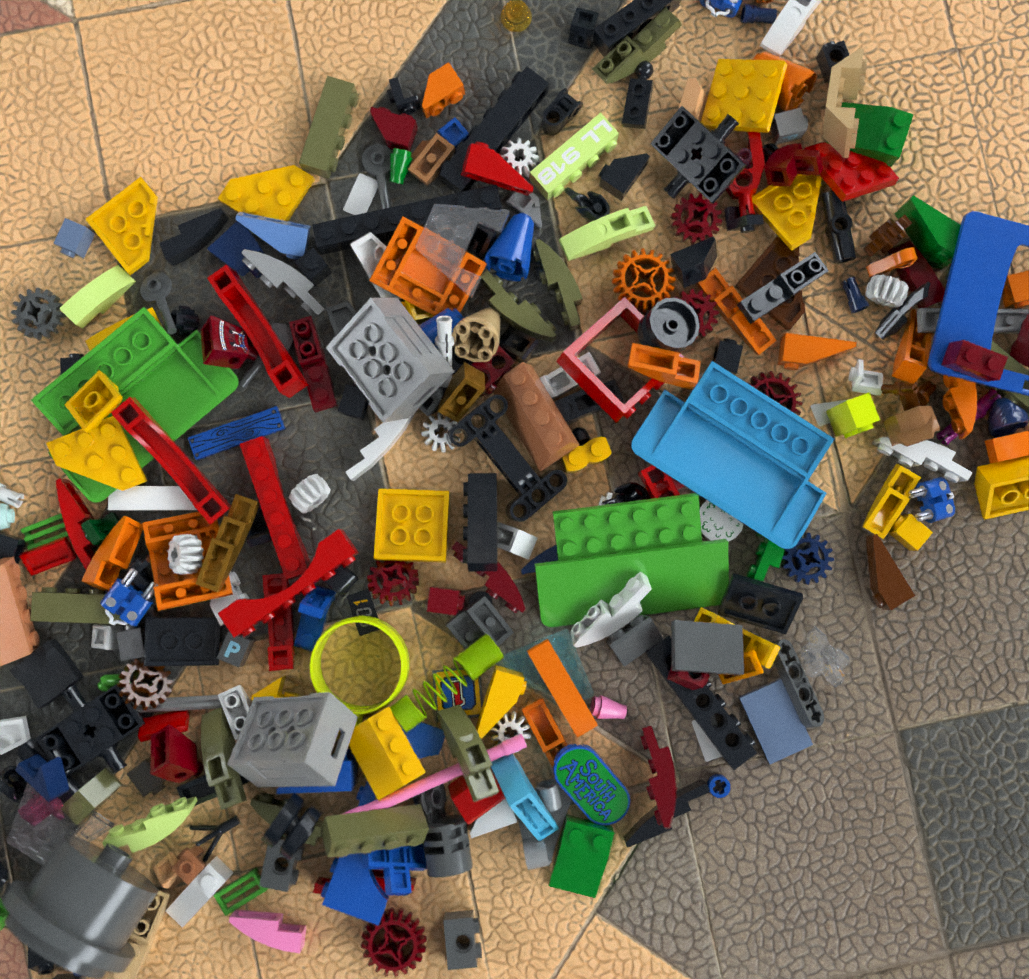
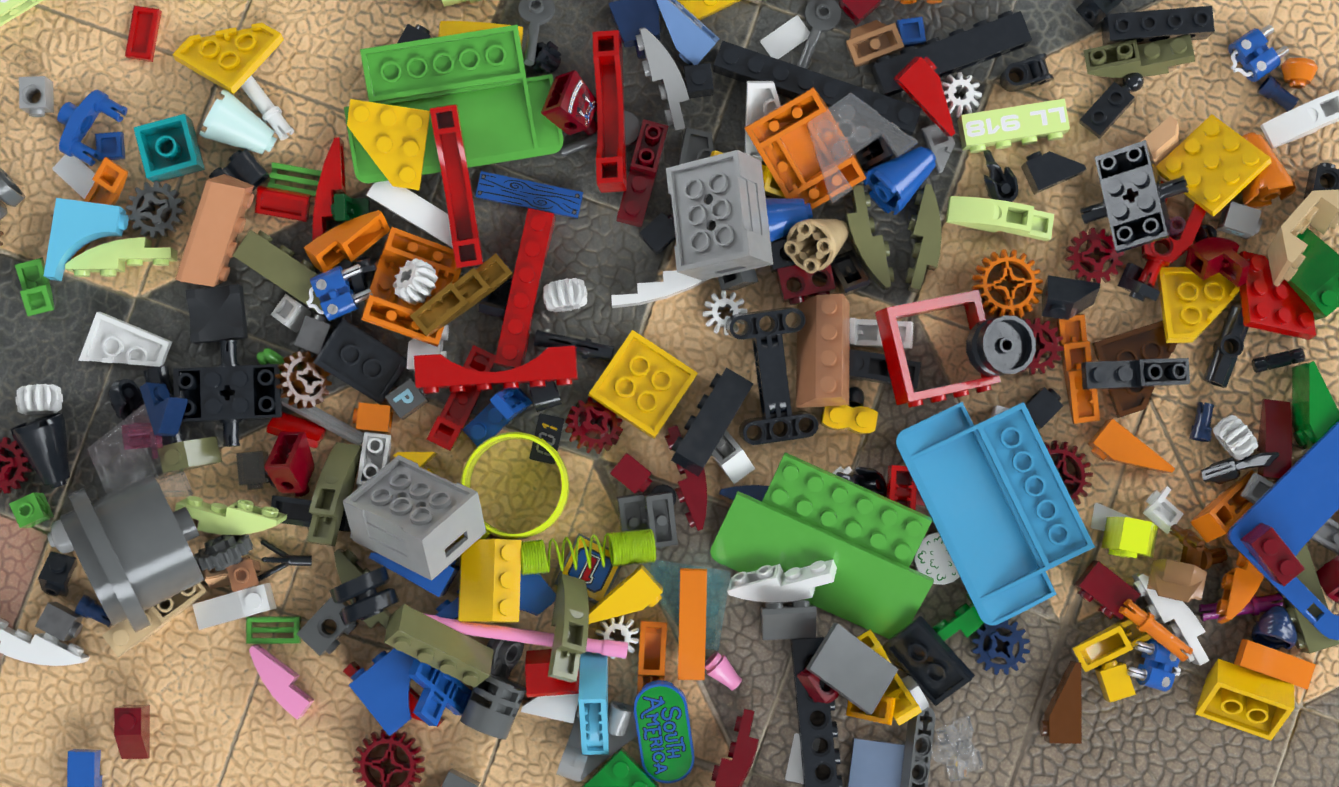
camera: 30 degrees right, 0 degrees up
yellow slope [64,370,122,432] -> none
green cone [390,148,413,185] -> none
white pin [435,316,454,388] -> none
pearl gold slope [438,362,485,422] -> none
orange slope [628,343,701,390] -> none
reddish brown gear [863,215,912,257] -> none
orange piece [866,247,918,278] -> none
none -> dark grey gear [194,534,253,571]
none -> orange brick [353,402,394,433]
none -> black pin [534,330,614,362]
none -> tile [901,675,929,711]
none -> dark red brick [1074,560,1141,620]
none -> orange pin [1119,599,1193,662]
none -> black axle [1252,348,1305,373]

